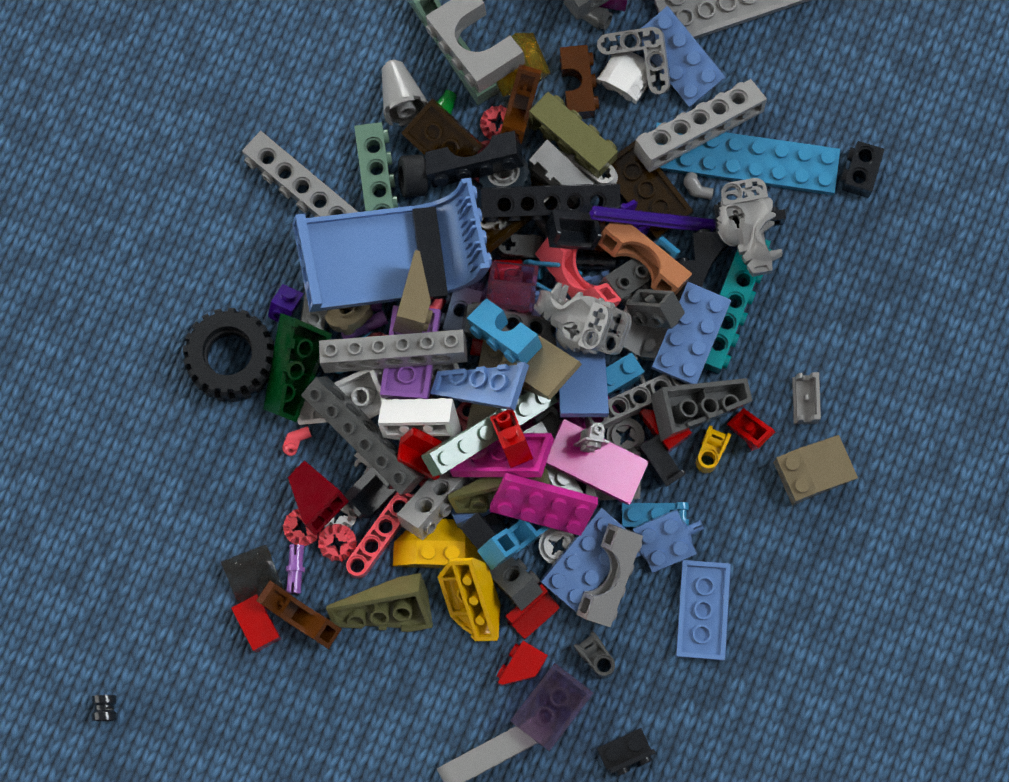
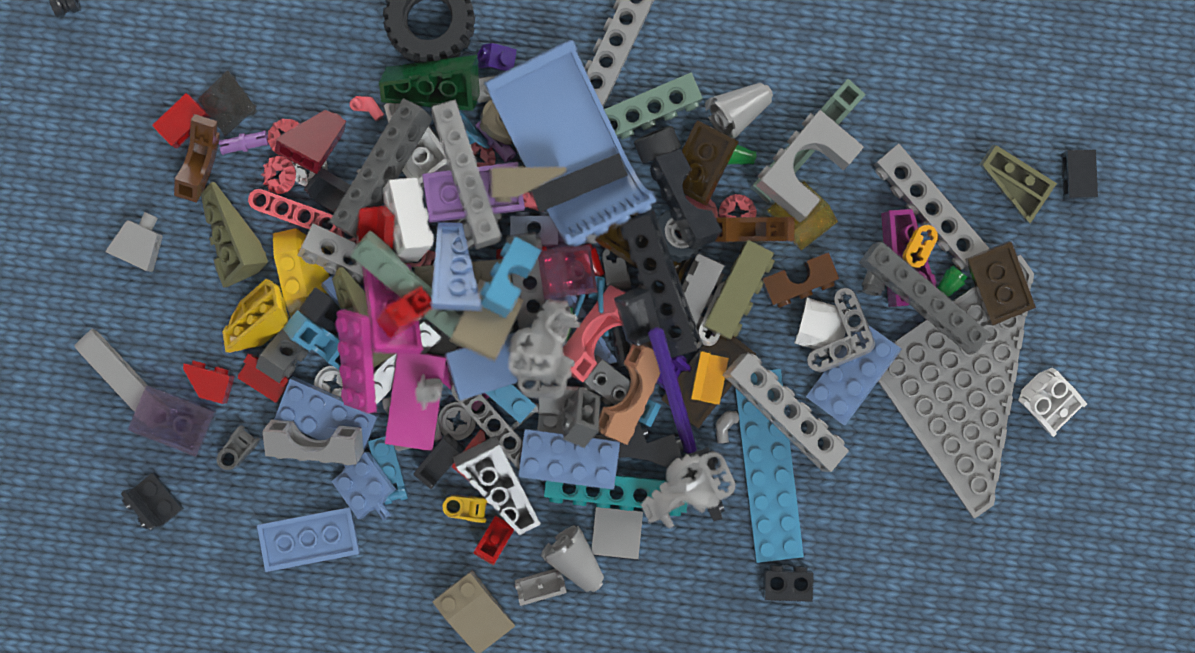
camera: 75 degrees right, 10 degrees up
none -> light grey torso [106,212,162,272]
none -> light grey cone [541,526,604,592]
none -> light grey tile [592,507,643,559]
none -> light orange panel [691,352,729,405]

